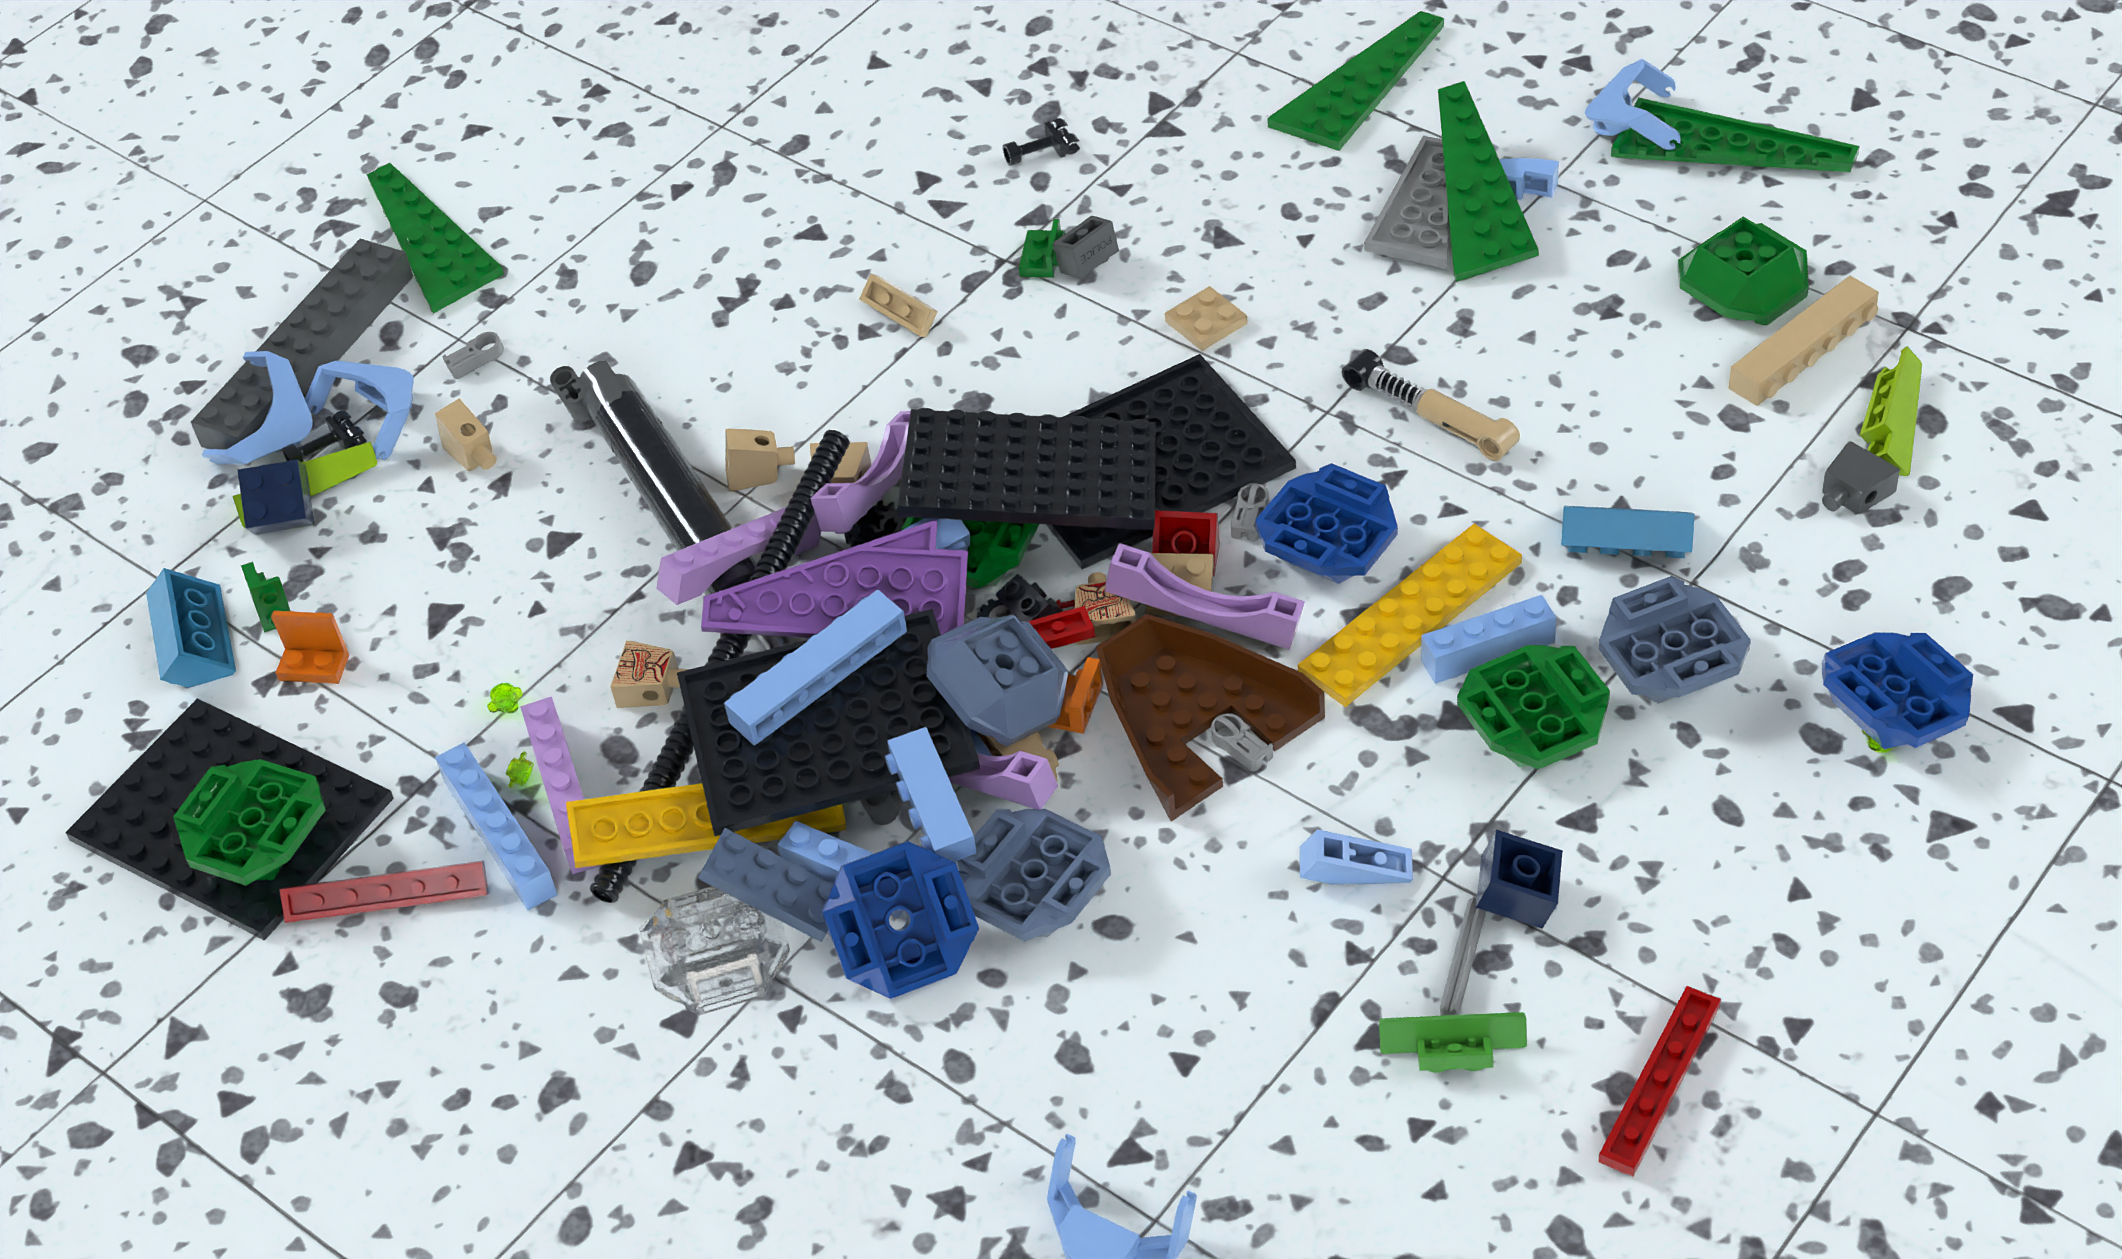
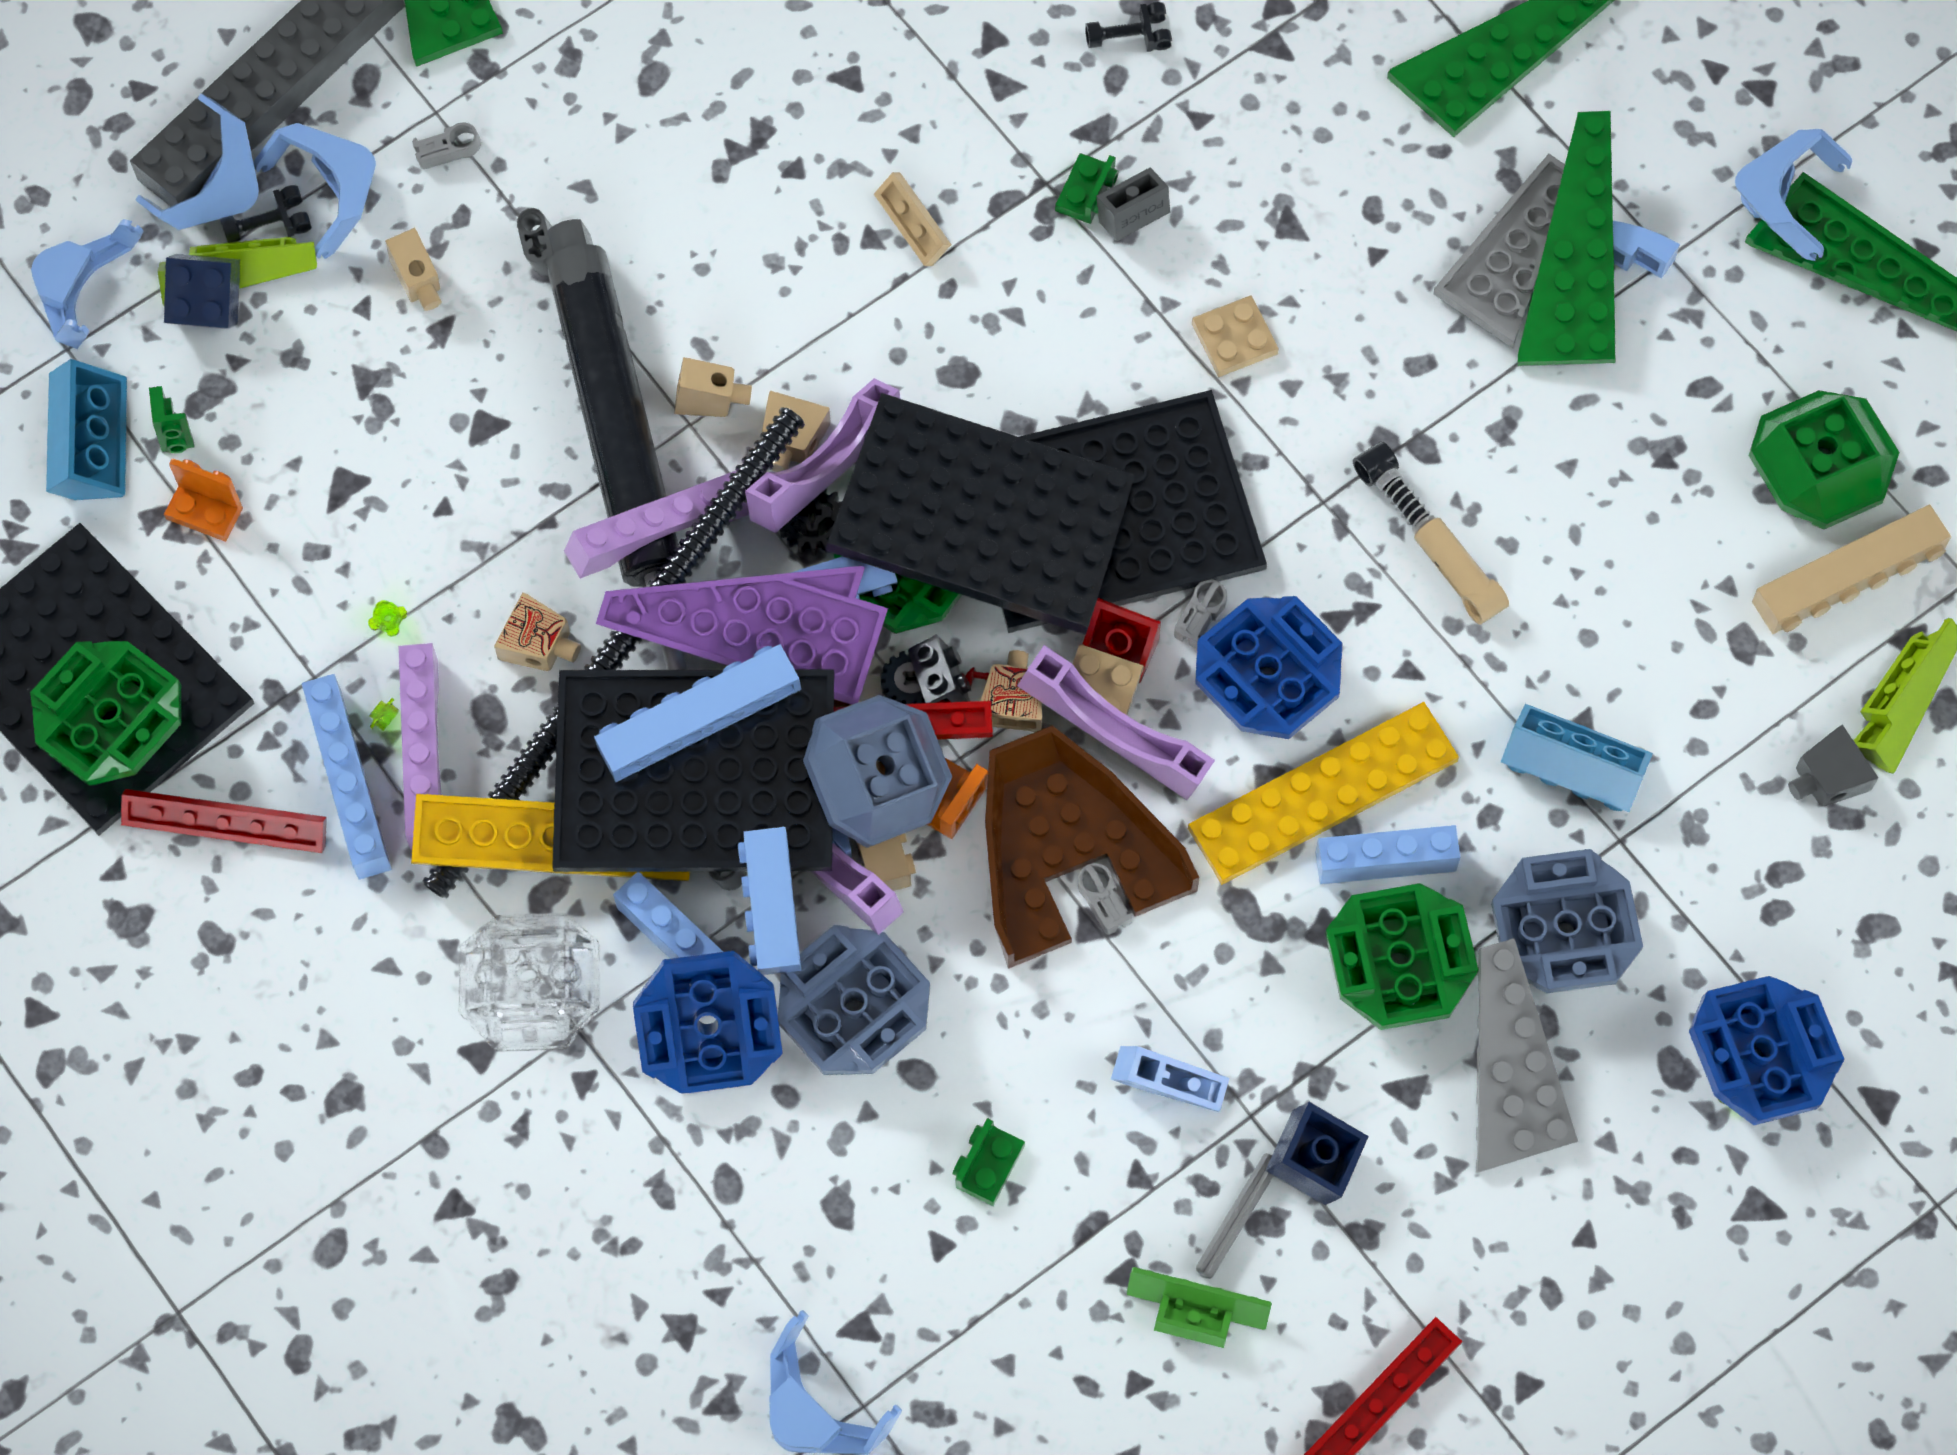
camera: 10 degrees right, 20 degrees up
sand blue plate [698,828,833,942] -> none
none -> light blue piece [31,219,144,349]
none -> green bracket [952,1118,1025,1207]
none -> light grey wing [1476,938,1578,1173]

